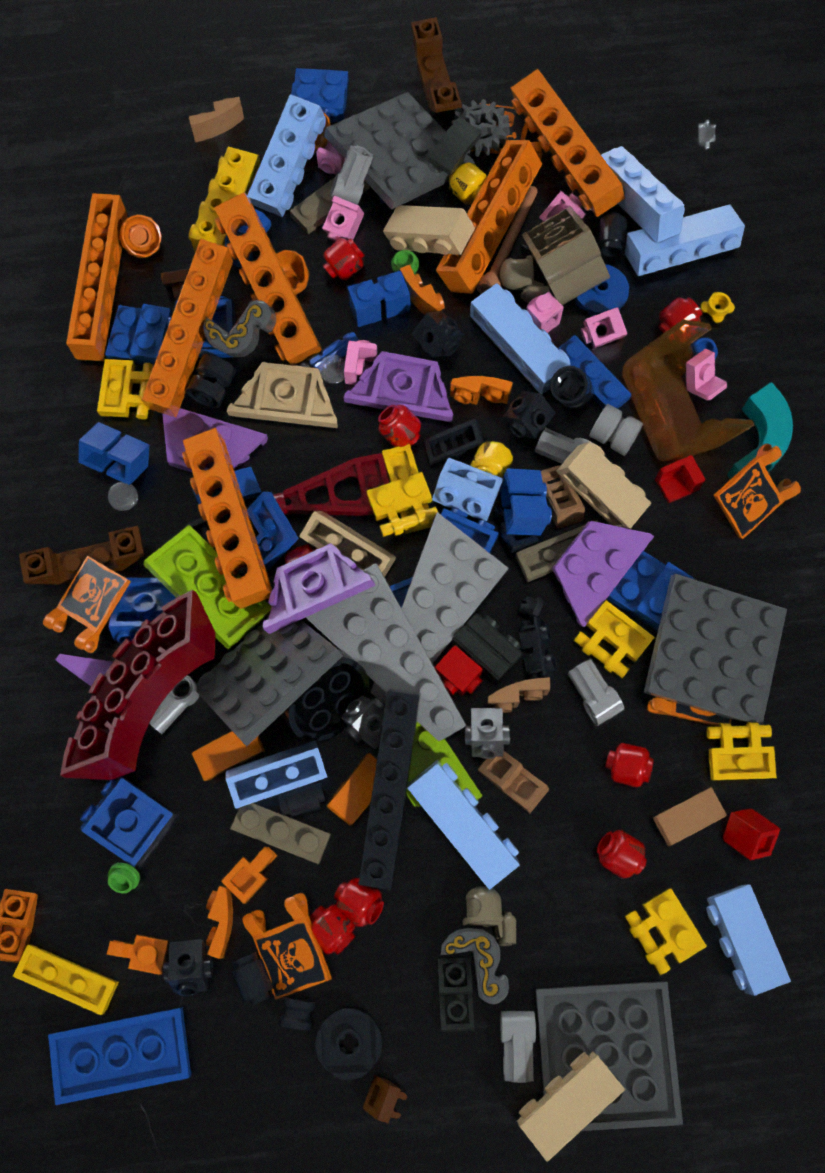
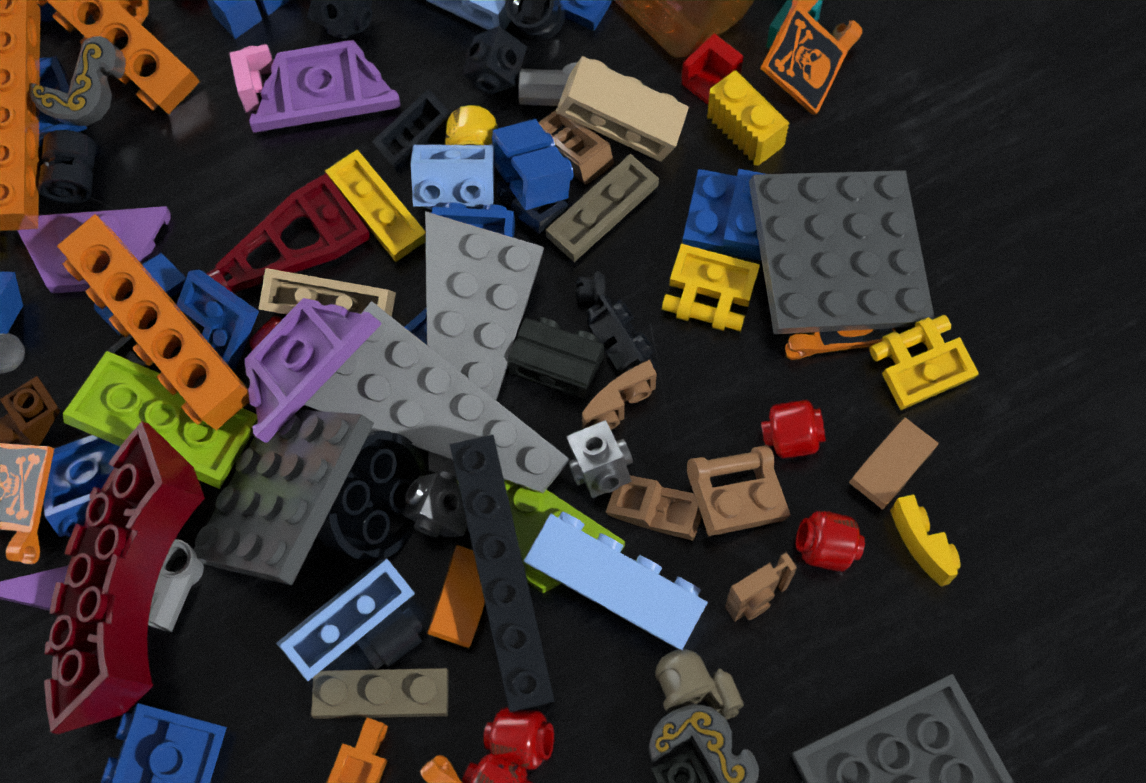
camera: 20 degrees left, 5 degrees down
orange slope [192,731,265,781] -> none
tan wing [227,362,338,428] -> none
blue axle [308,332,359,371] -> none
clear plate [319,355,345,383] -> none
yellow plate [366,472,438,537] -> none
red head [378,405,421,447] -> none
red brick [435,645,483,697] -> none
orange slope [450,376,513,405] -> none
medium lavender wing [552,521,654,627] -> none
light grey piece [568,659,624,725] -> none
light grey wheel [589,404,644,456] -> none
yellow plate [625,888,707,975] -> none
light blue brick [706,884,791,996] -> none
red panel [723,809,781,861] -> none
none -> medium nougat plate [687,445,791,536]
none -> yellow brick [707,71,790,165]
none -> medium nougat plate [725,553,797,622]
none -> yellow slope [890,495,960,586]

